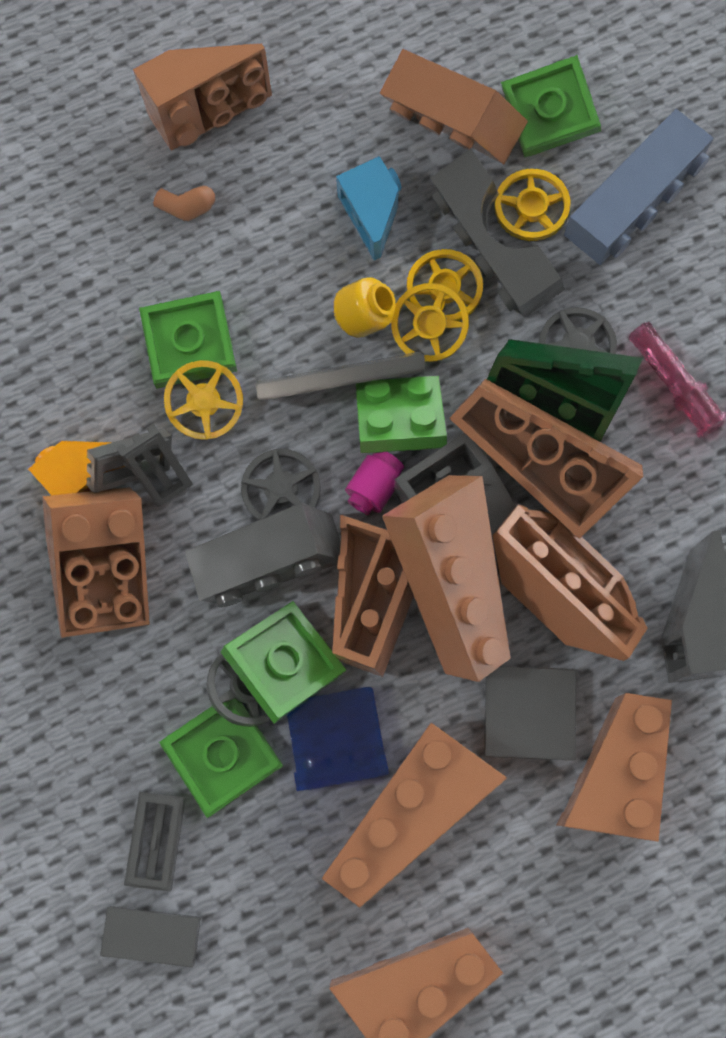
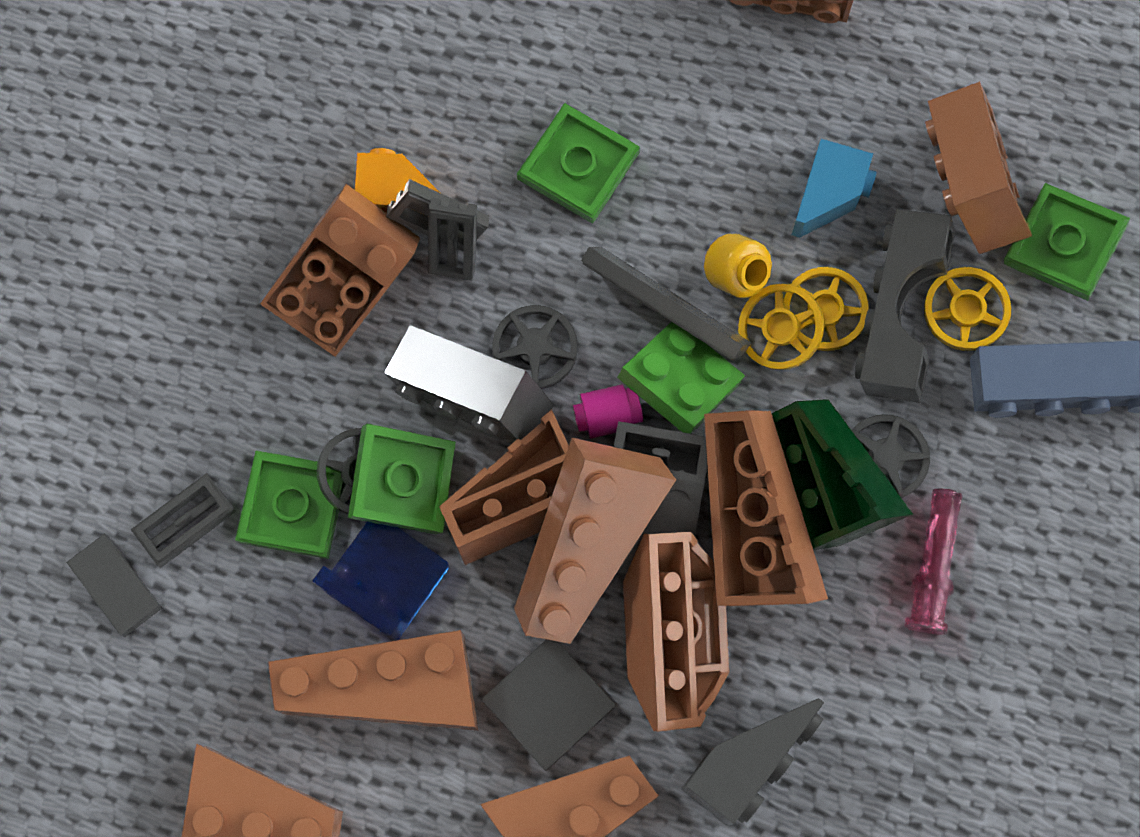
camera: 45 degrees right, 0 degrees up
nougat arm [153,185,215,221] -> none
yellow wheel [164,360,243,440] -> none

